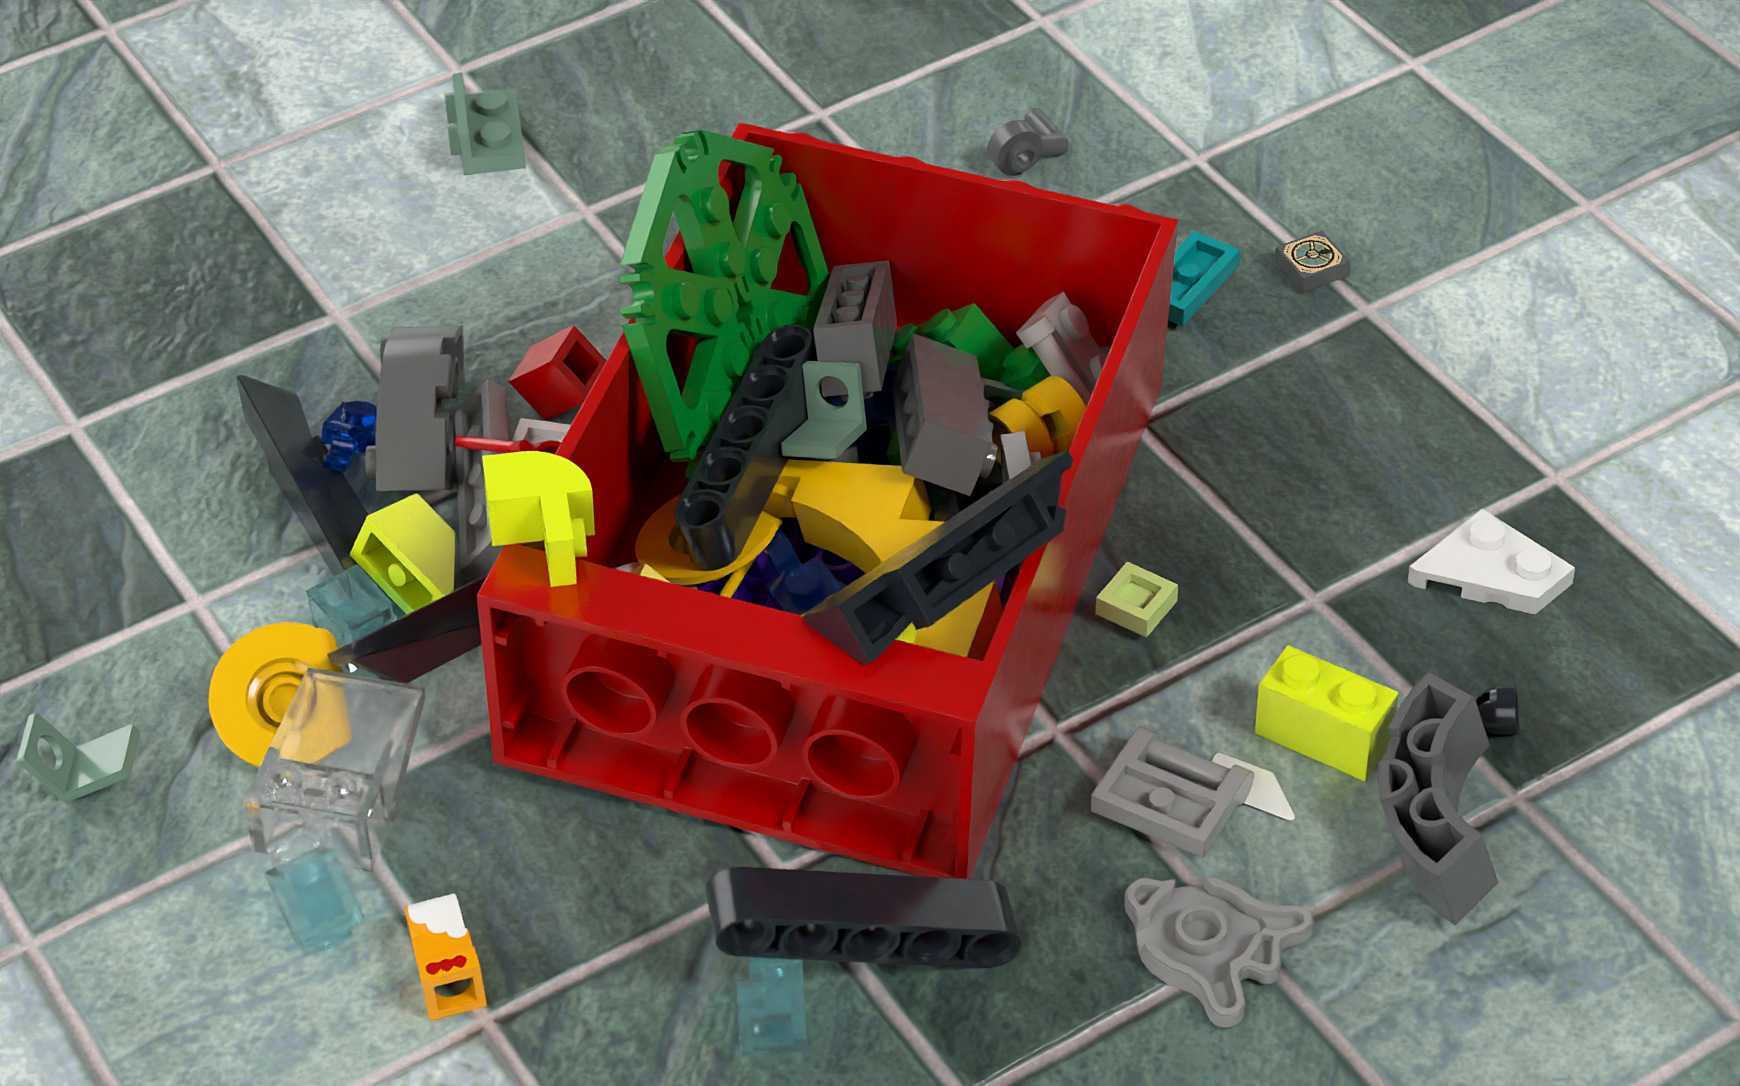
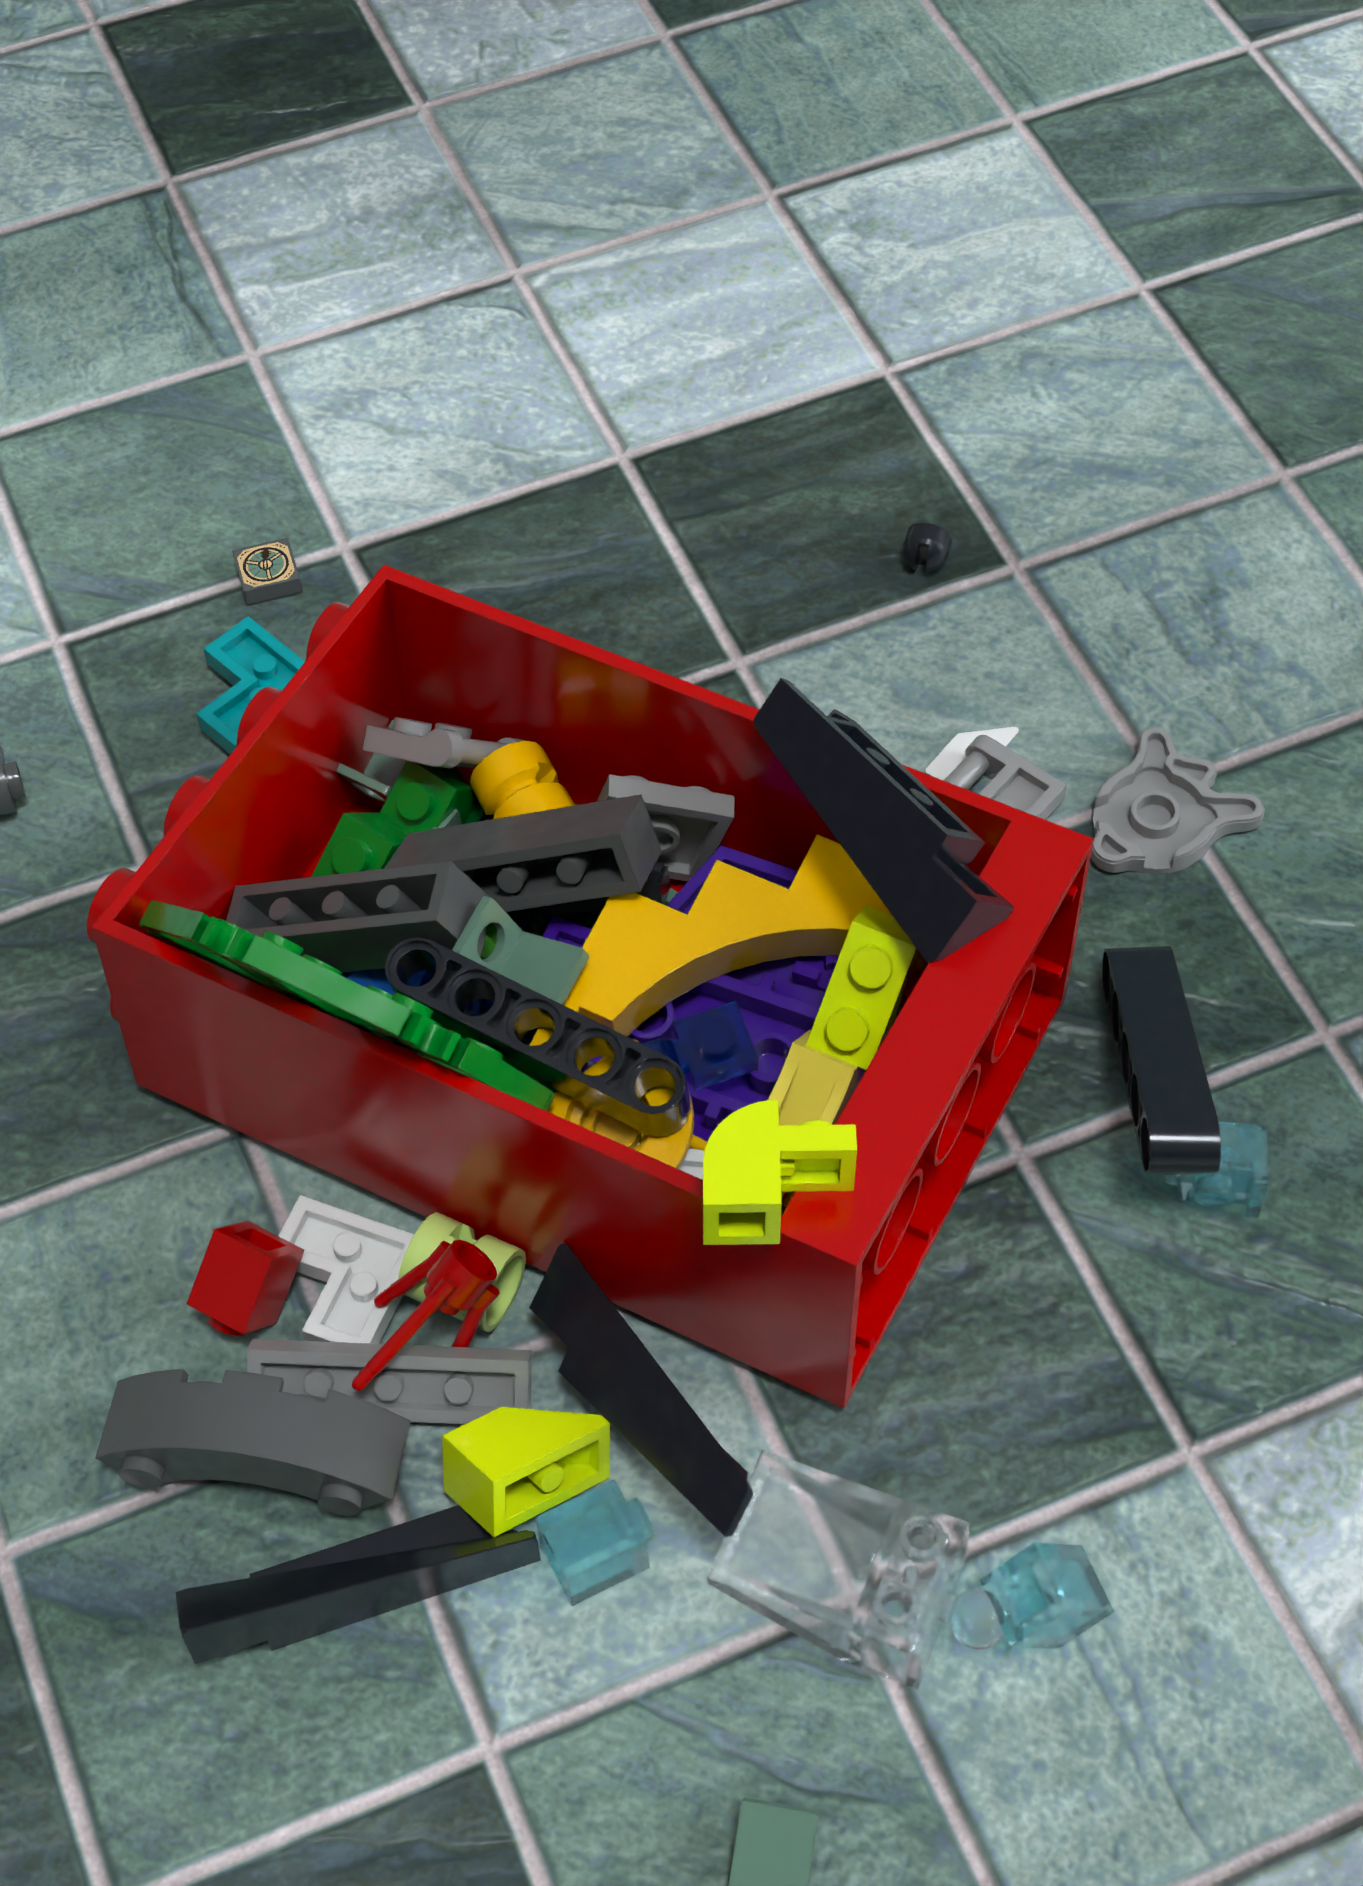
camera: 80 degrees left, 10 degrees up
yellow hat [208,622,353,772] -> none
clear blue plate [321,401,377,473] -> none
light orange leg [404,893,487,1021] -> none
neon yellow brick [1255,645,1399,781] -> none
dark grey brick [1378,671,1498,925] -> none
white wing [1408,509,1575,614] -> none

